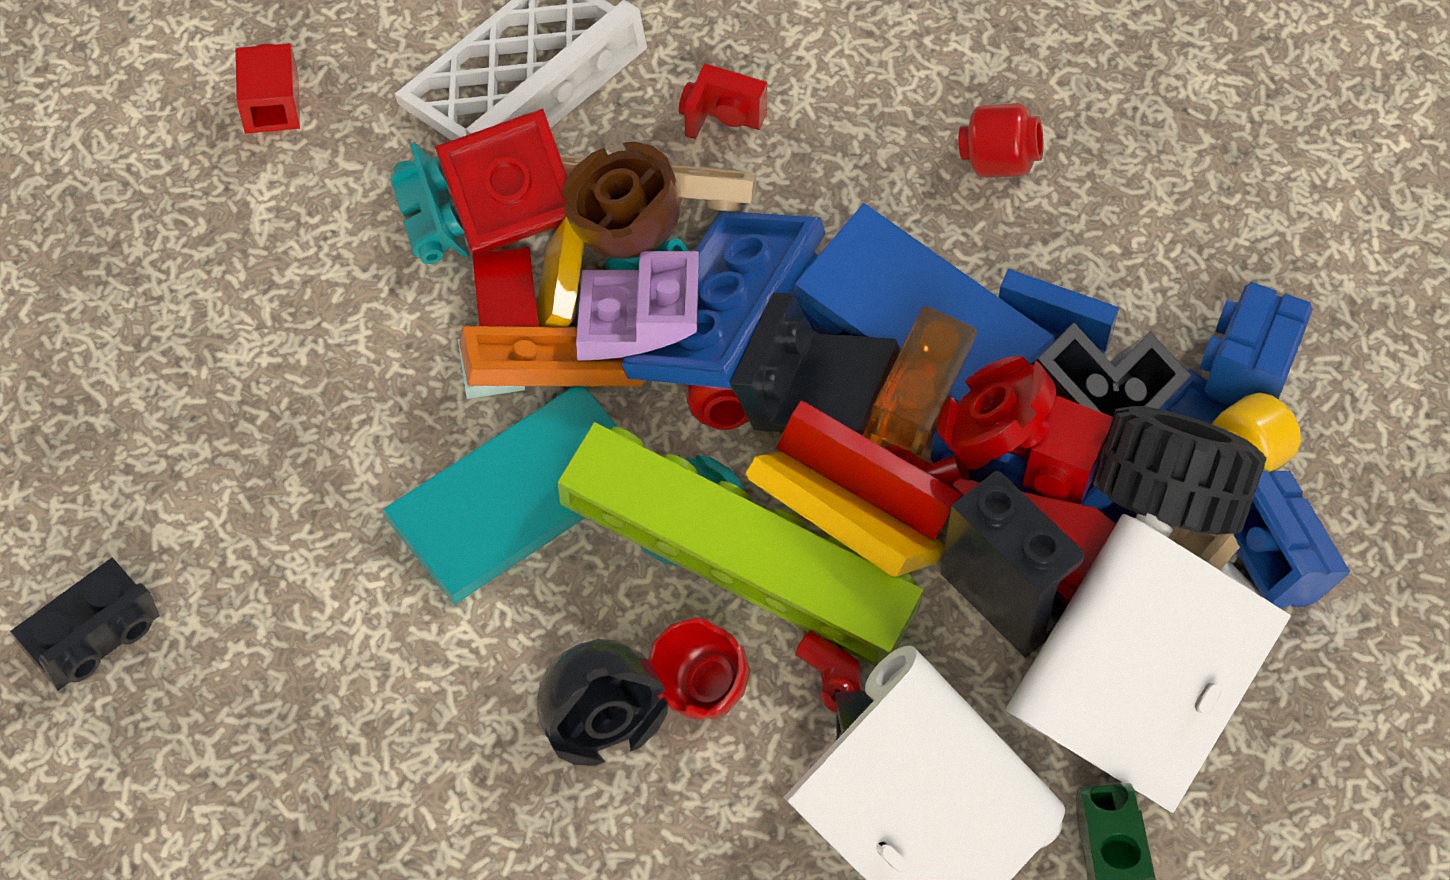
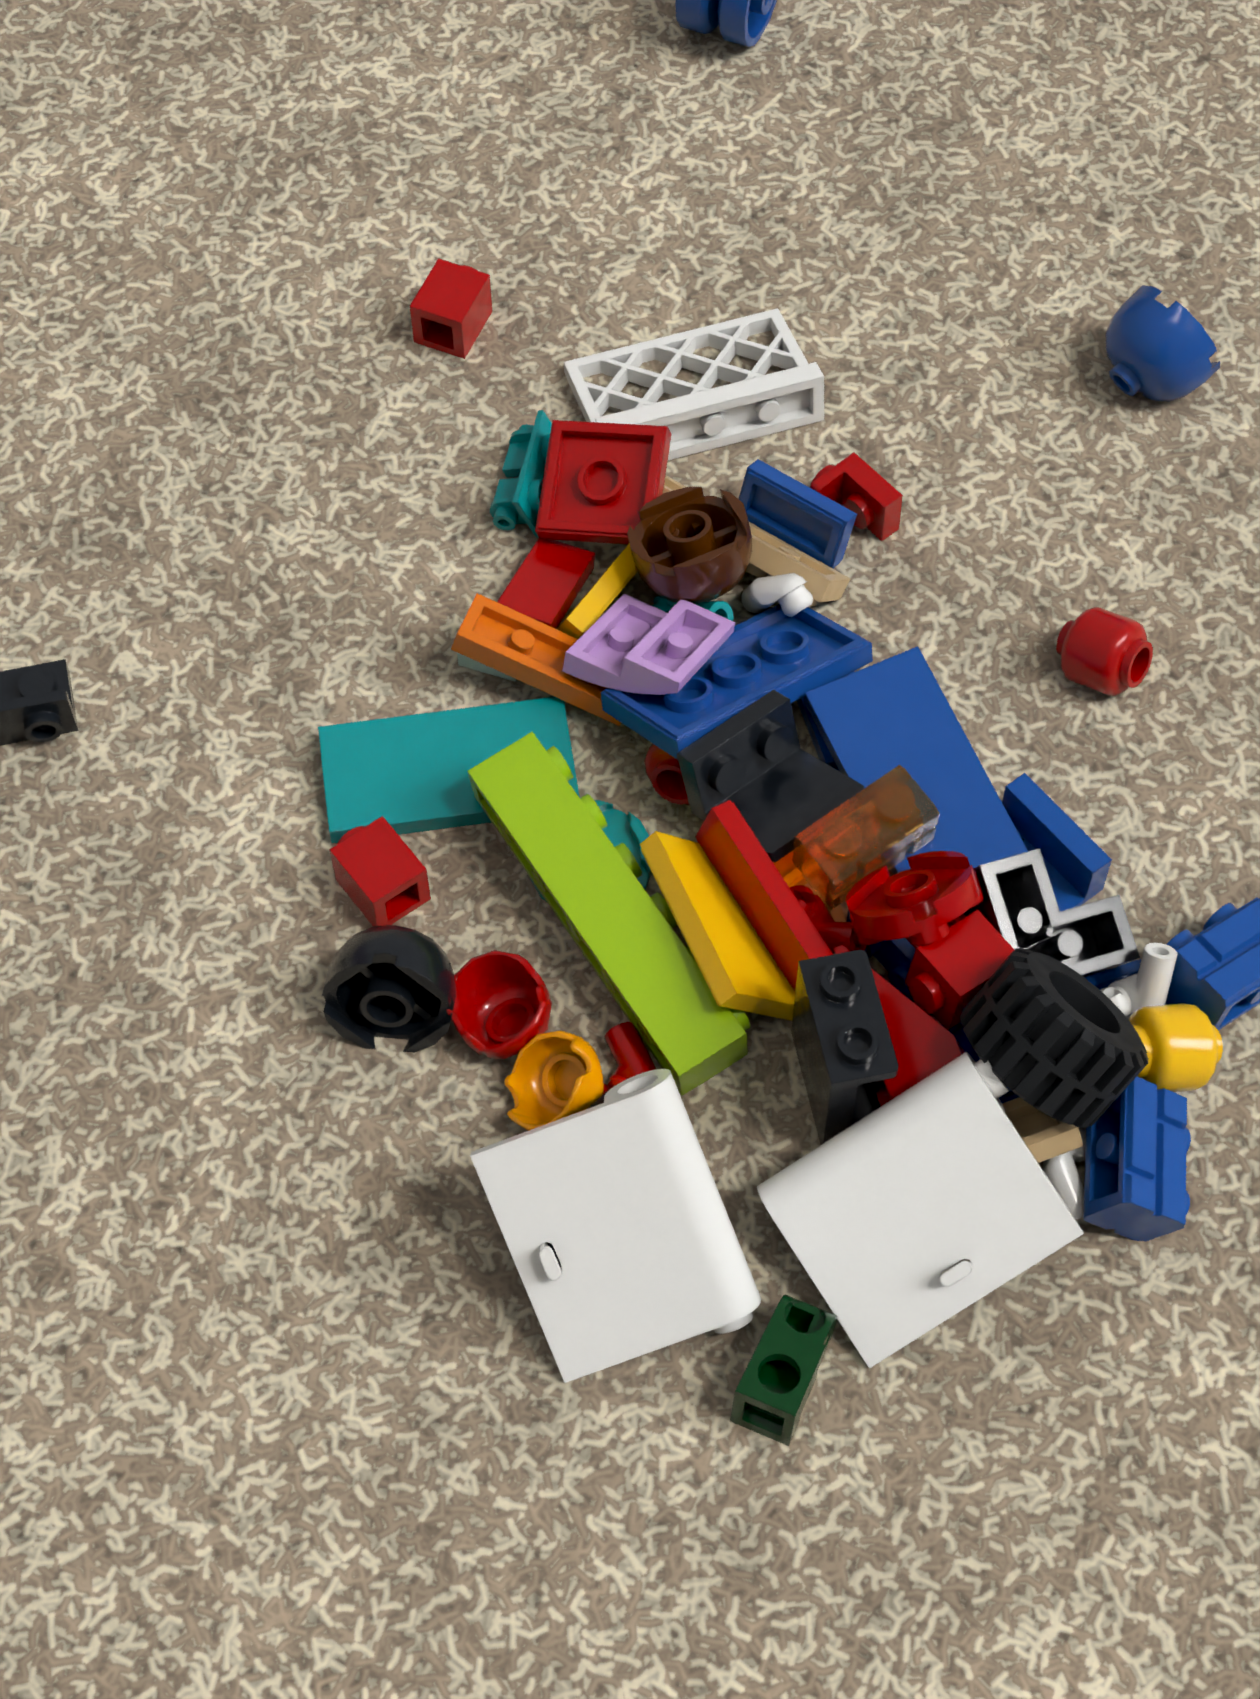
camera: 30 degrees right, 0 degrees up
none -> red brick [329,816,431,926]
none -> light orange hair [504,1030,604,1131]
none -> blue tile [739,459,857,568]
none -> white arm [742,573,813,617]
none -> white arm [1100,943,1178,1019]

